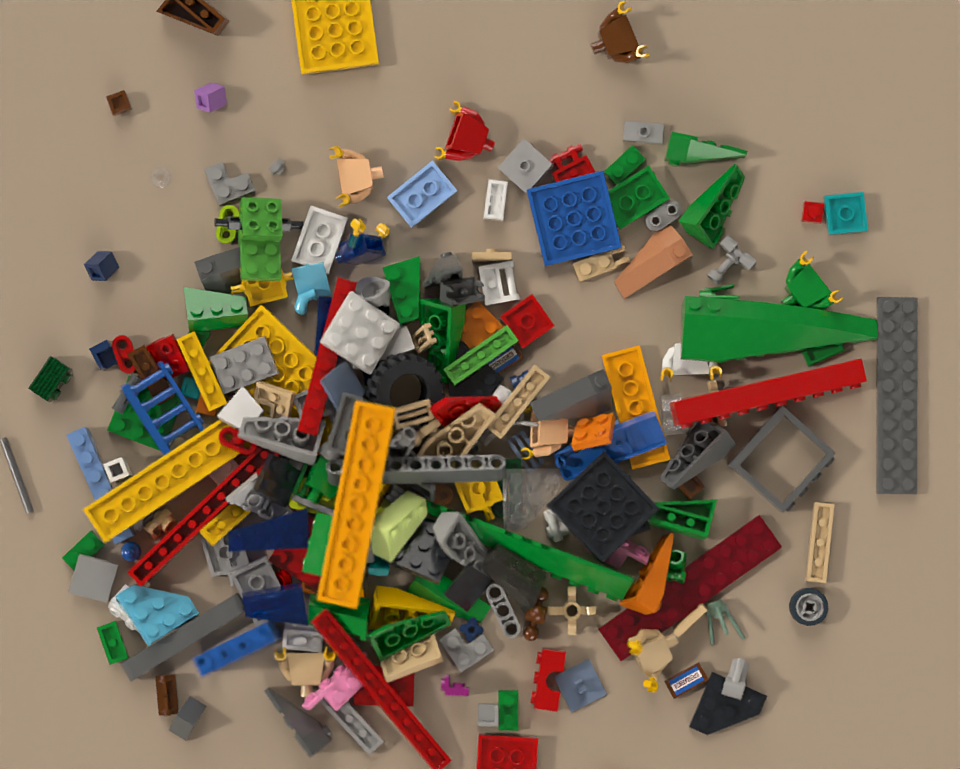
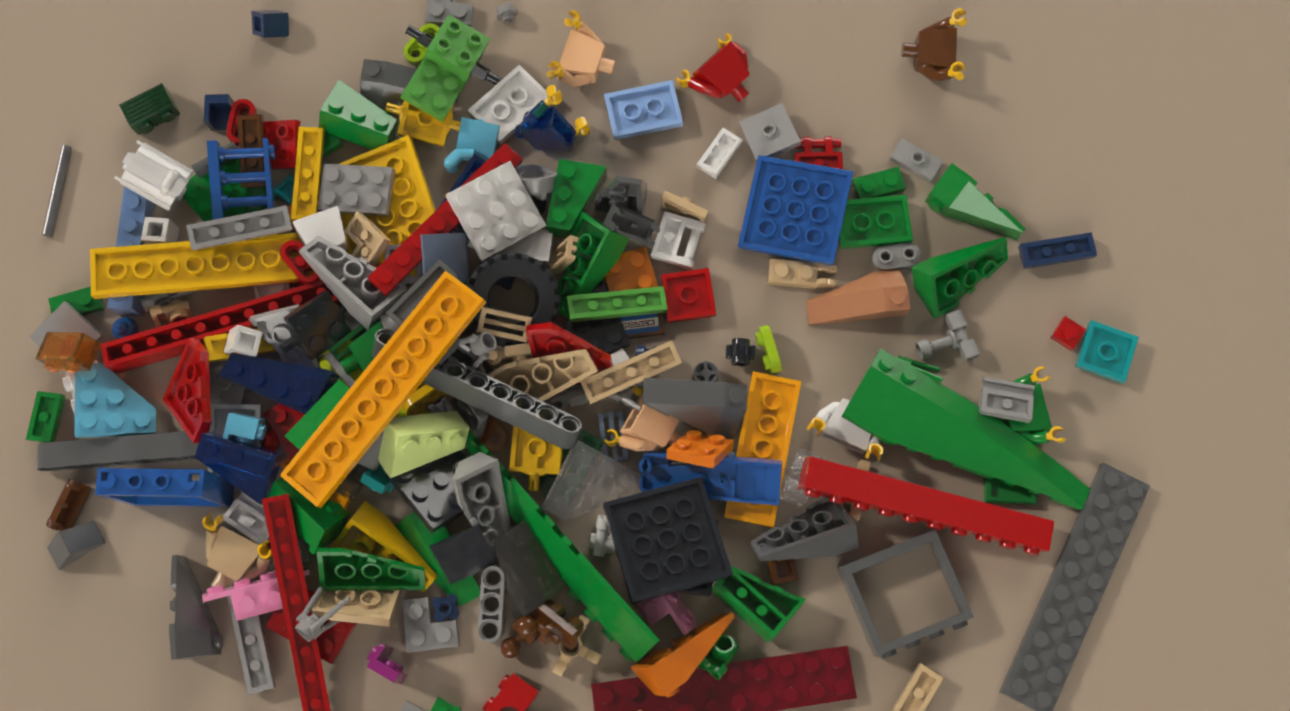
camera: 30 degrees right, 10 degrees down
none -> clear orange brick [35,332,101,373]
none -> white container [114,140,193,211]
none -> red plate [163,338,211,443]
none -> light grey plate [186,205,293,251]
none -> medium azure brick [223,412,267,443]
none -> white panel [224,325,263,357]
none -> light grey plant [295,587,350,642]
none -> reddish brown hips [537,601,584,650]
none -> dark grey wheel [693,361,718,382]
none -> black gear [726,338,756,366]
none -> lime plate [755,325,782,374]
none -> light grey plate [979,377,1035,423]
none -> dark blue plate [1018,232,1097,269]

